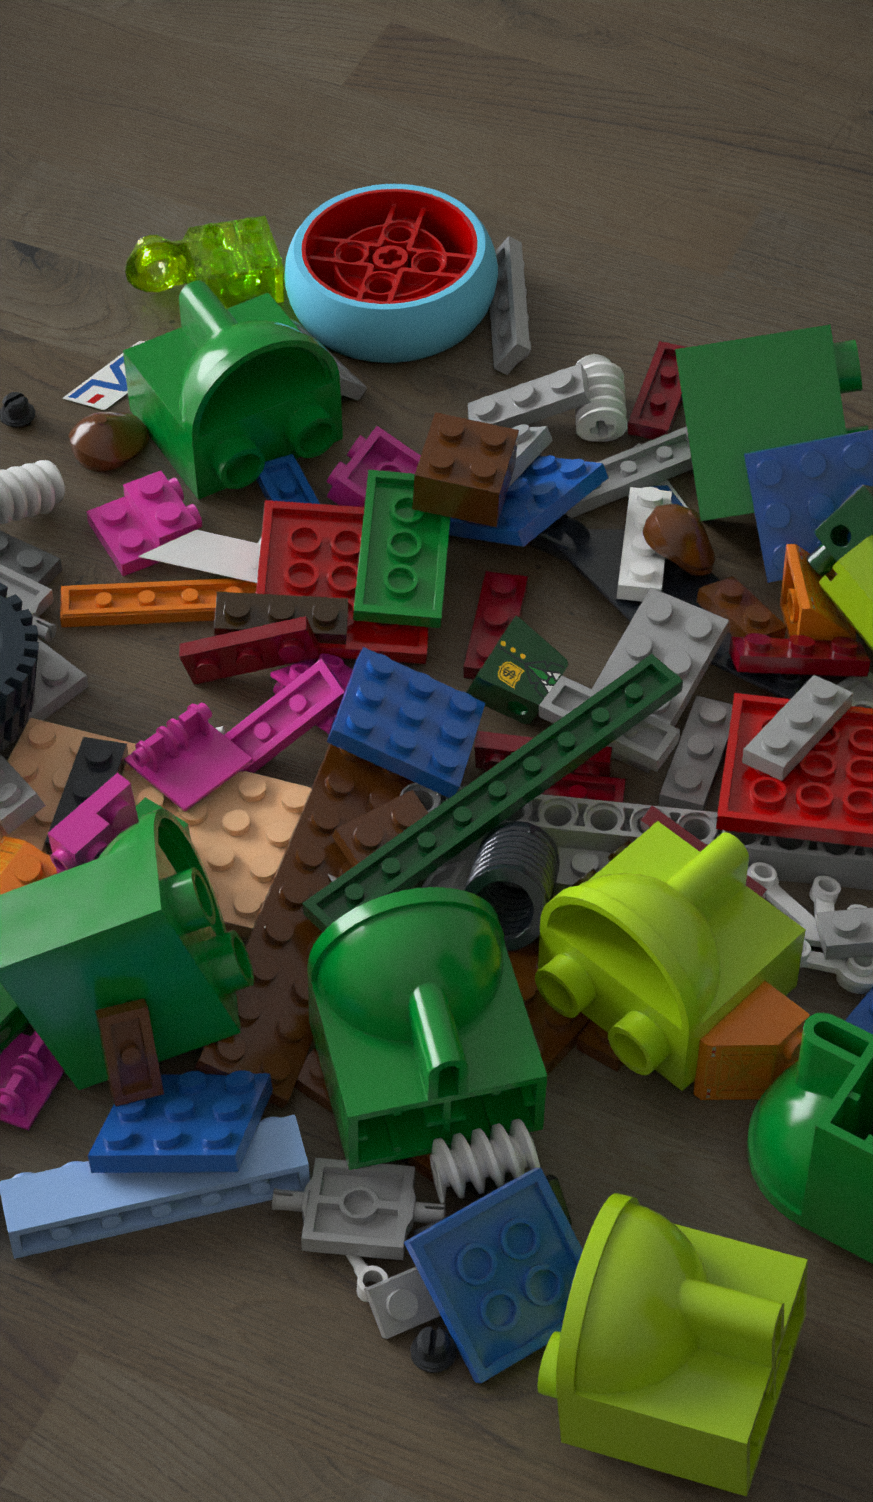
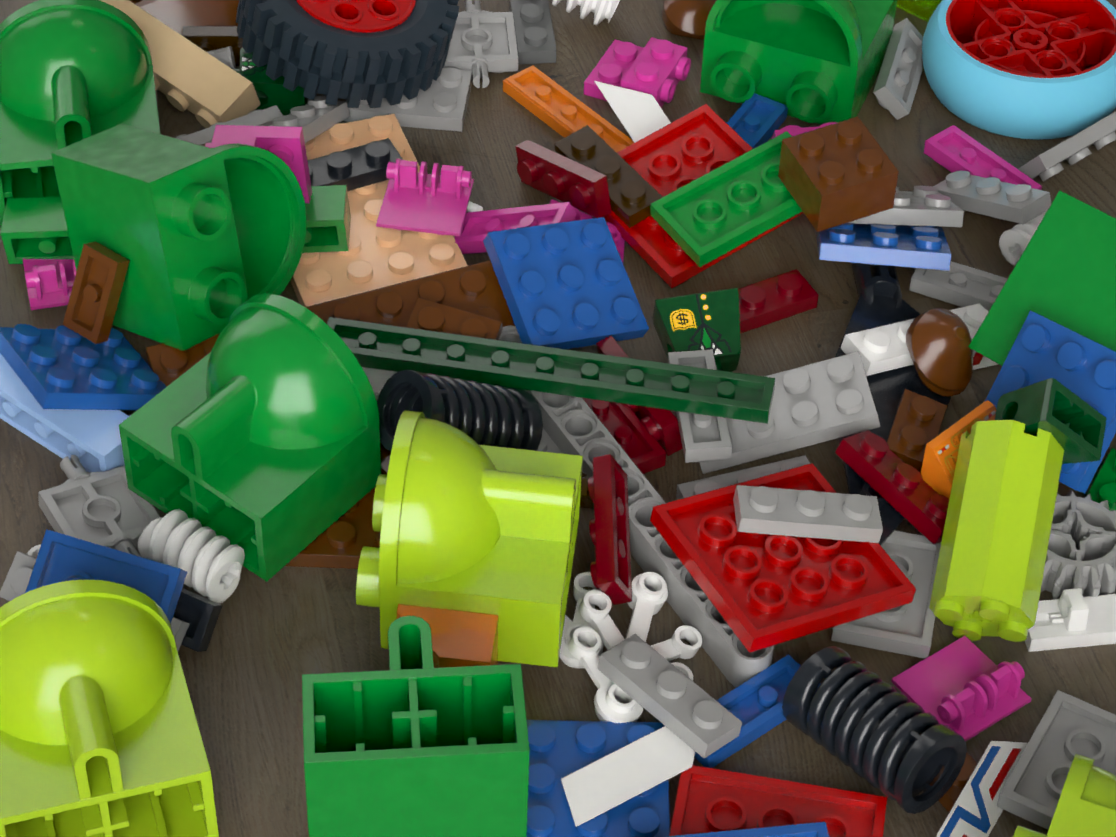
camera: 50 degrees right, 5 degrees down
none -> dark pink plate [923,125,1042,190]

